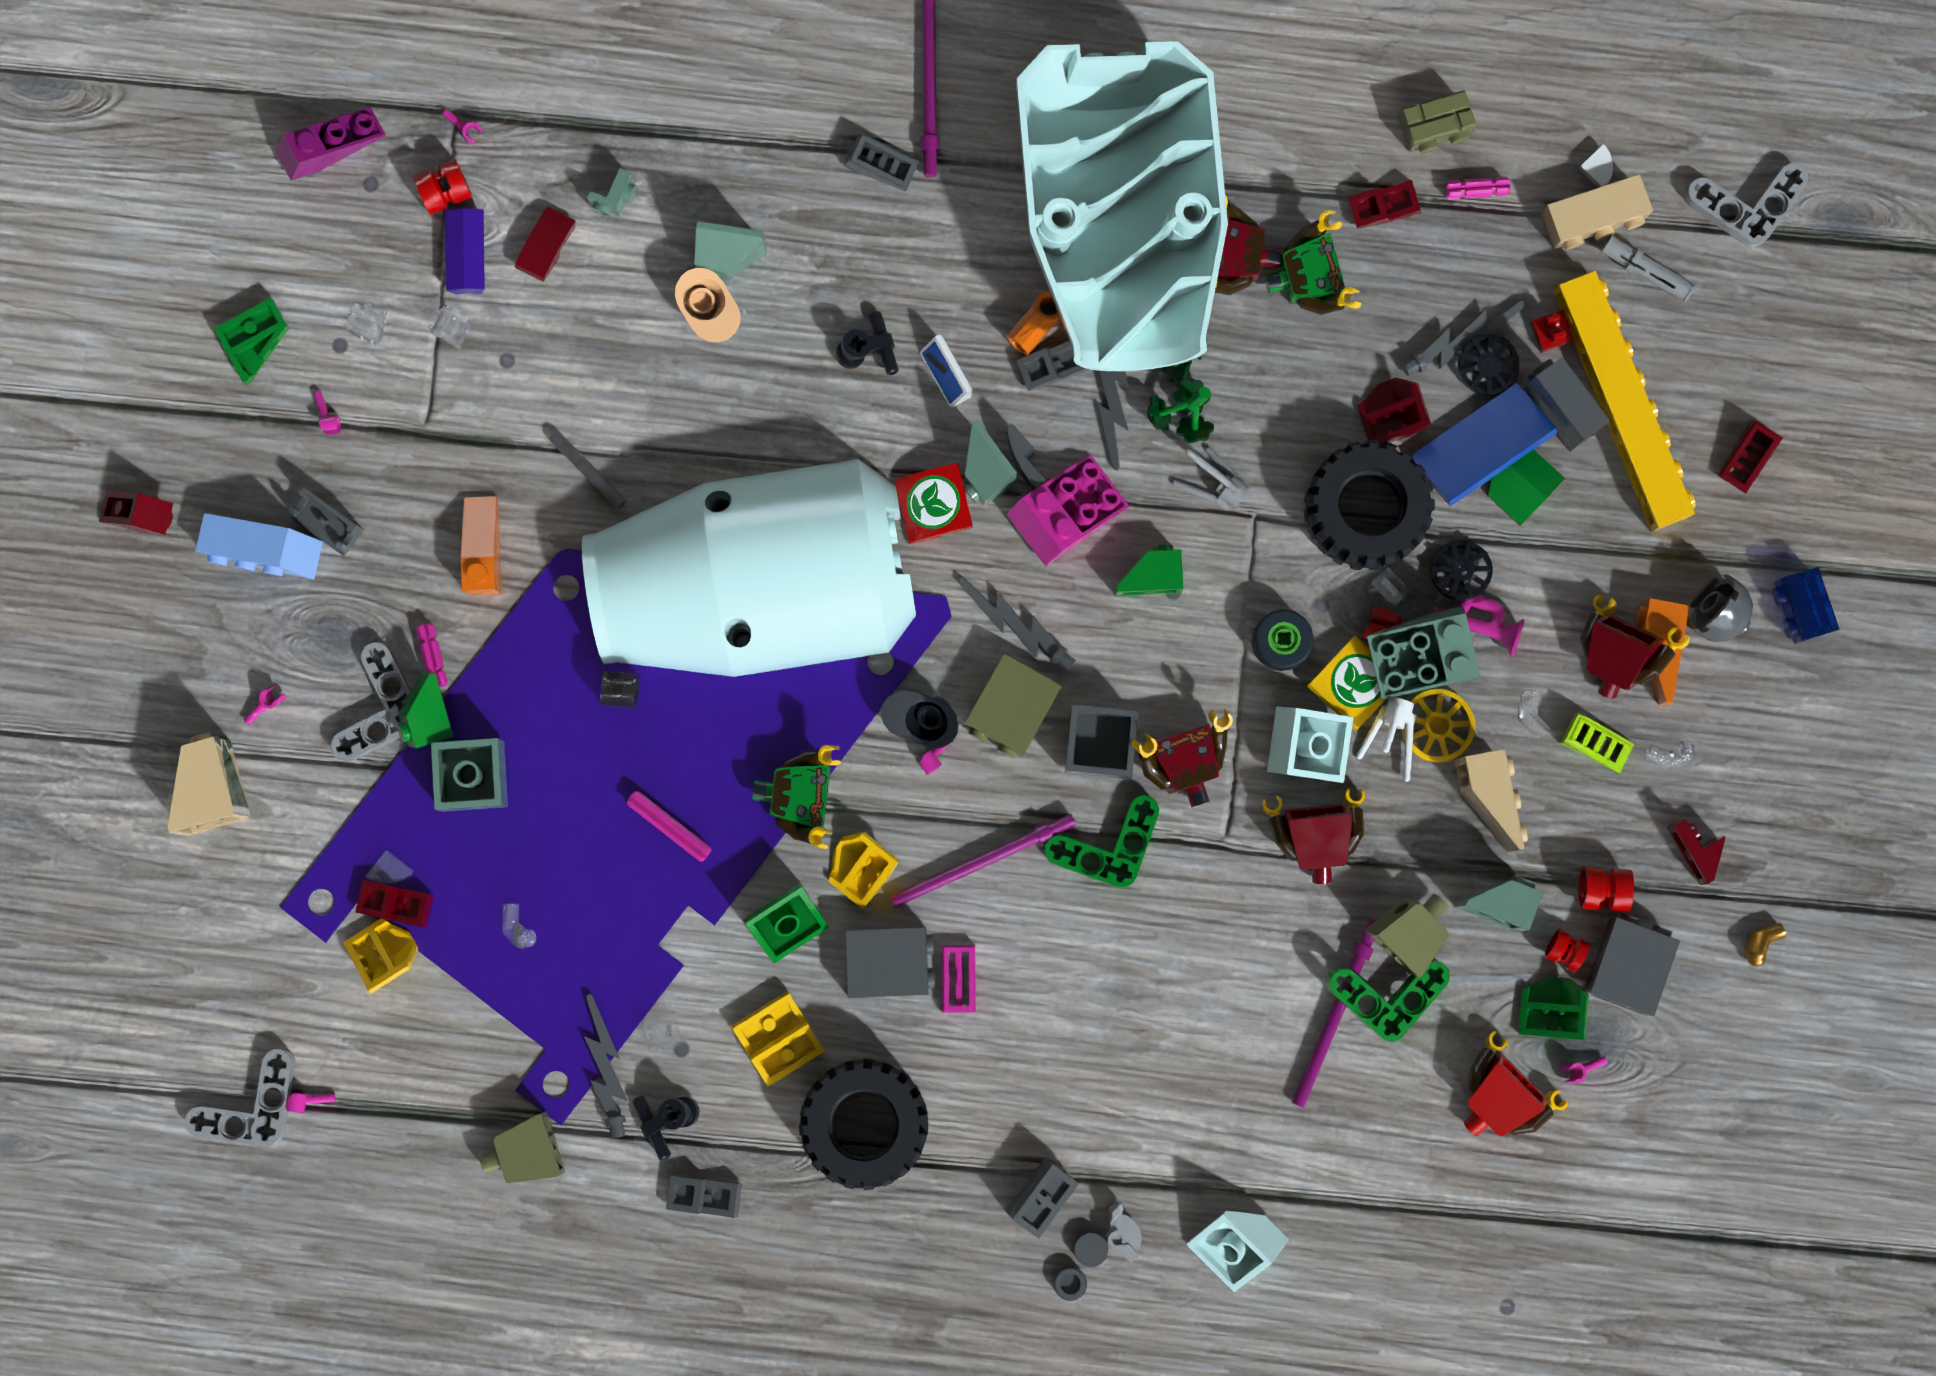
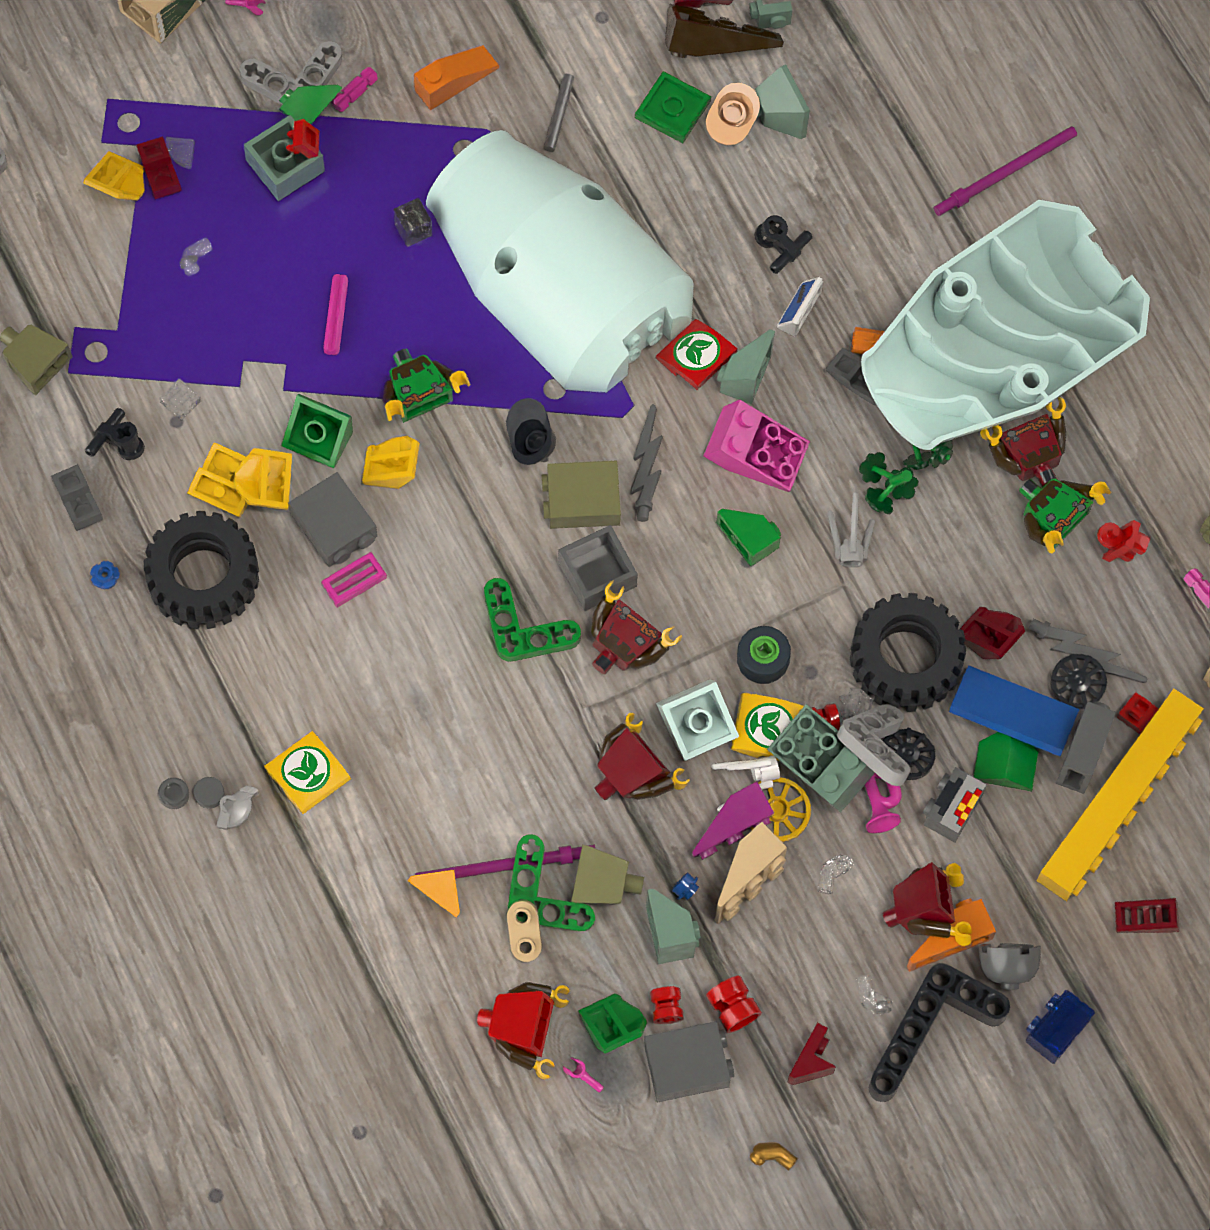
camera: 55 degrees right, 15 degrees down
dark grey piece [584,994,628,1139] -> none
dark grey slope [844,133,919,191] -> none
magenta bar [890,814,1076,908] -> none
dark pink hand [920,745,948,775] -> none
dark grey slope [1006,423,1046,490] -> none
dark grey hinge [1006,1157,1079,1239] -> none
dark grey piece [1097,370,1130,471] -> none
light aqua slope [1186,1211,1289,1292] -> none
dark red slope [1348,180,1422,229] -> none
lime slope [1559,713,1634,774] -> none
none -> blue plate [90,561,120,589]
none -> yellow slope [234,448,292,510]
none -> slope [264,731,351,814]
none -> red tile [286,119,320,159]
none -> light orange slope [408,870,460,917]
none -> tan plate [507,900,542,962]
none -> green tile [635,71,711,144]
none -> dark brown wedge [665,3,784,58]
none -> blue plate [672,872,699,900]
none -> magenta slope [692,781,774,860]
none -> light grey beam [837,704,910,786]
none -> black beam [868,963,1010,1102]
none -> brick [923,767,987,843]
none -> red hips [1097,520,1150,562]

